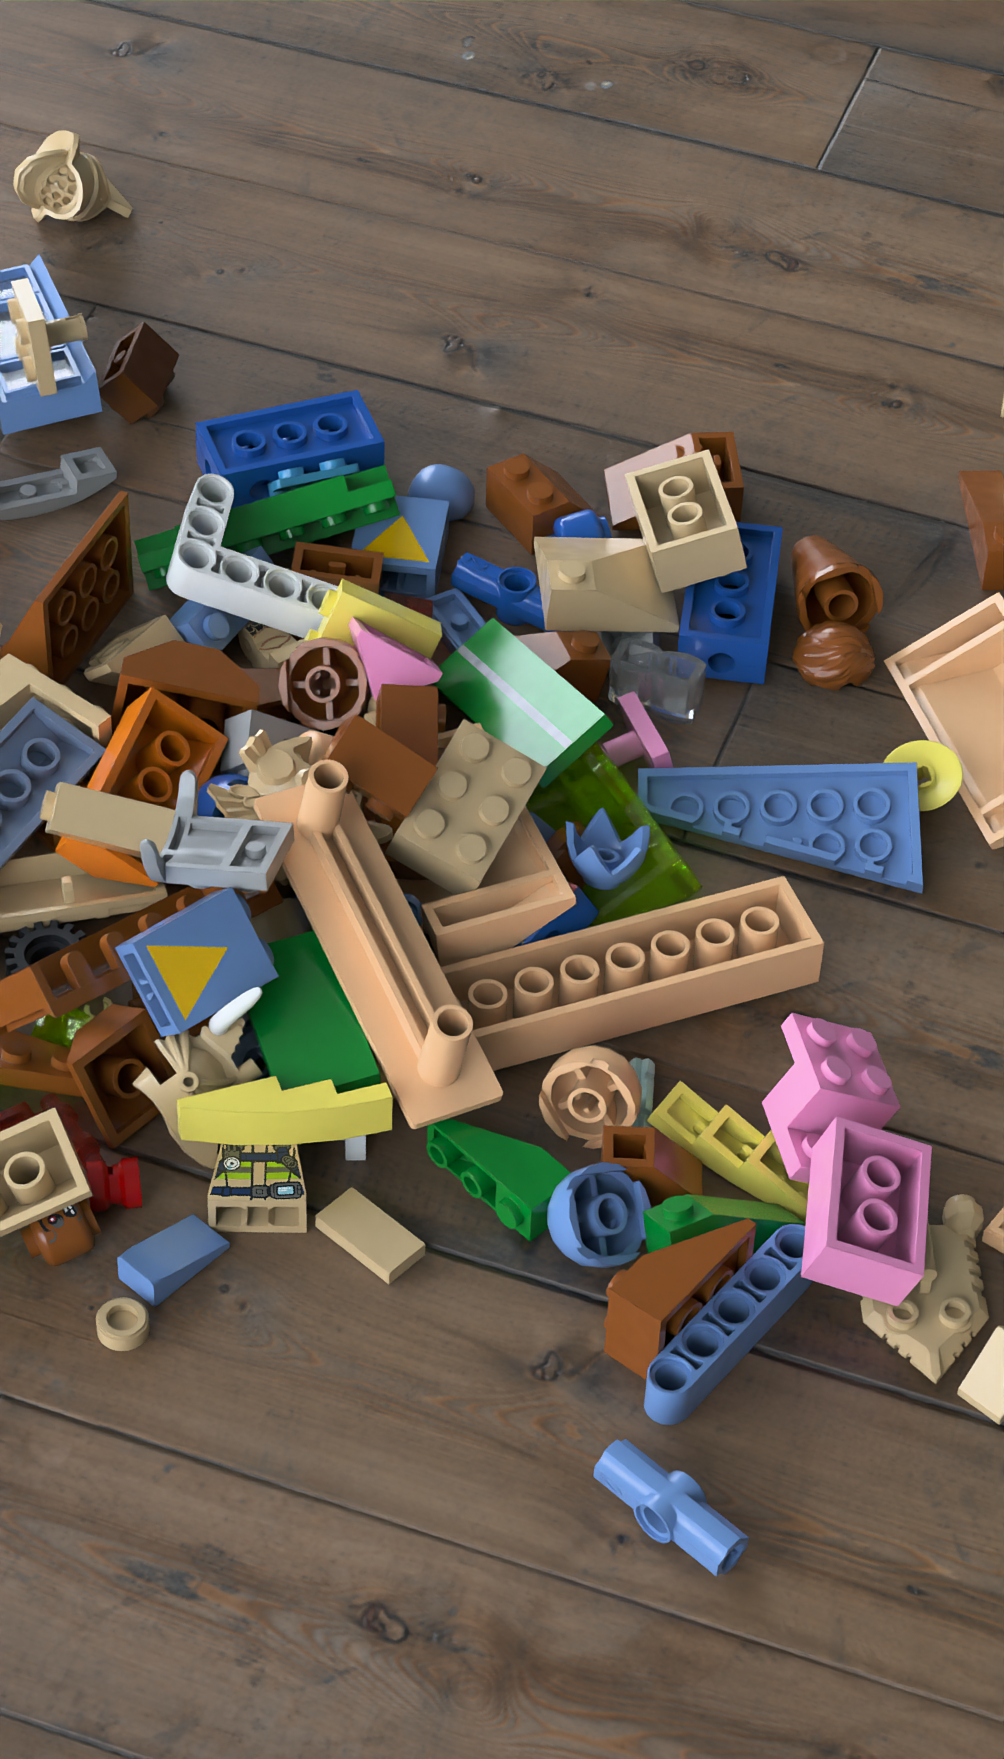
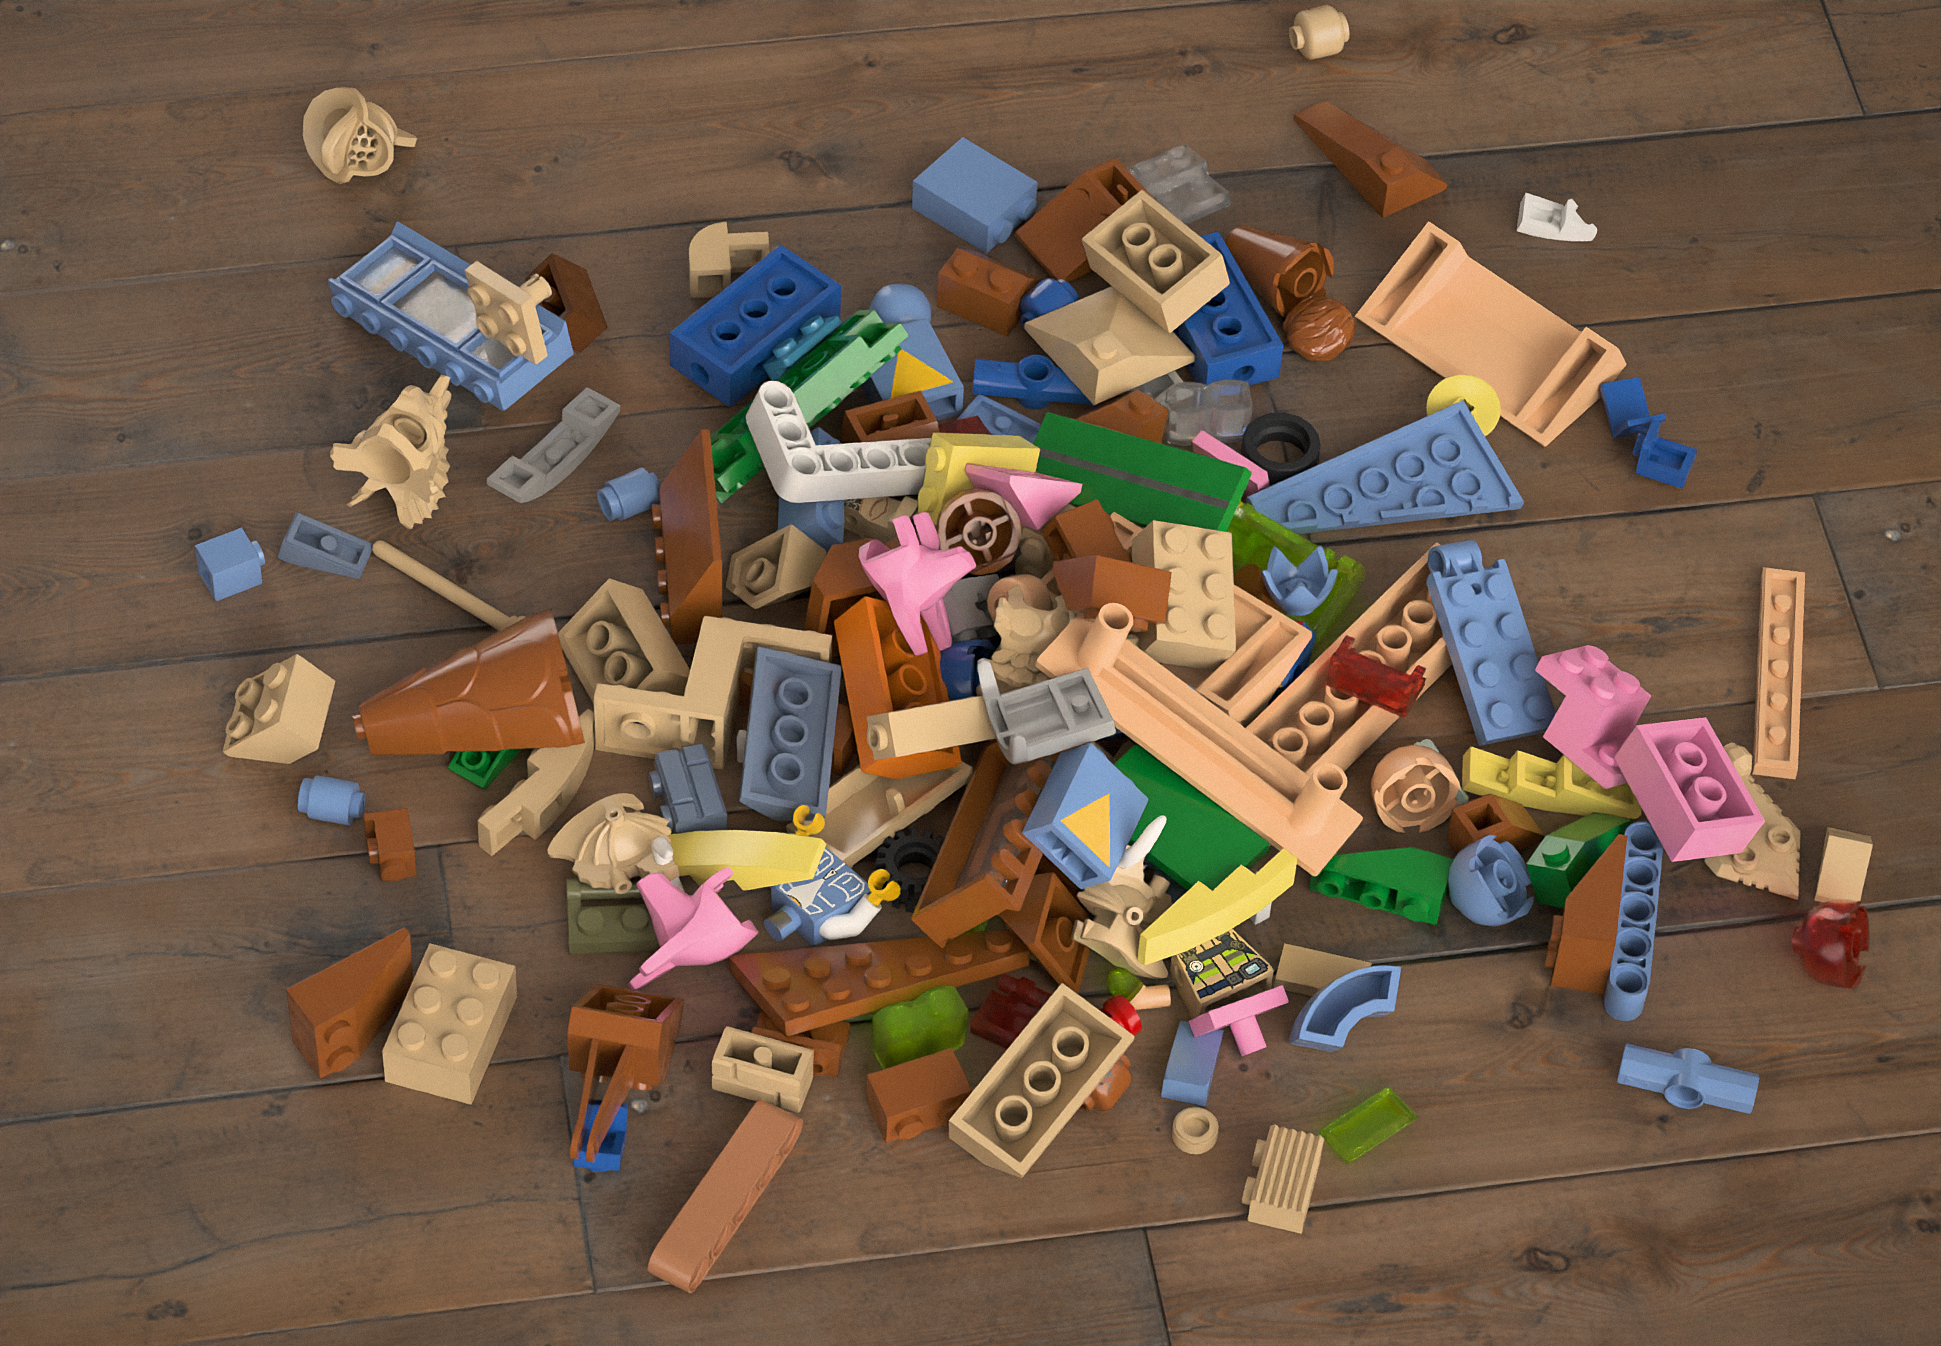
camera: 30 degrees left, 5 degrees up
none -> medium blue brick [597,467,661,521]
none -> tan brick [689,222,769,298]
none -> bright pink piece [858,512,976,656]
none -> medium blue brick [912,137,1038,254]
none -> arm [1107,967,1171,1010]
none -> clear slope [1127,144,1231,225]
none -> bright pink tile [1189,985,1289,1057]
none -> black tyre [1240,412,1321,486]
none -> tan brick [1242,1124,1324,1234]
none -> medium blue brick [1288,966,1401,1052]
none -> clear neon green tile [1319,1086,1418,1164]
none -> clear red hinge [1326,635,1426,718]
none -> medium blue hinge [1426,540,1555,746]
none -> clear red cylinder [1792,899,1870,989]

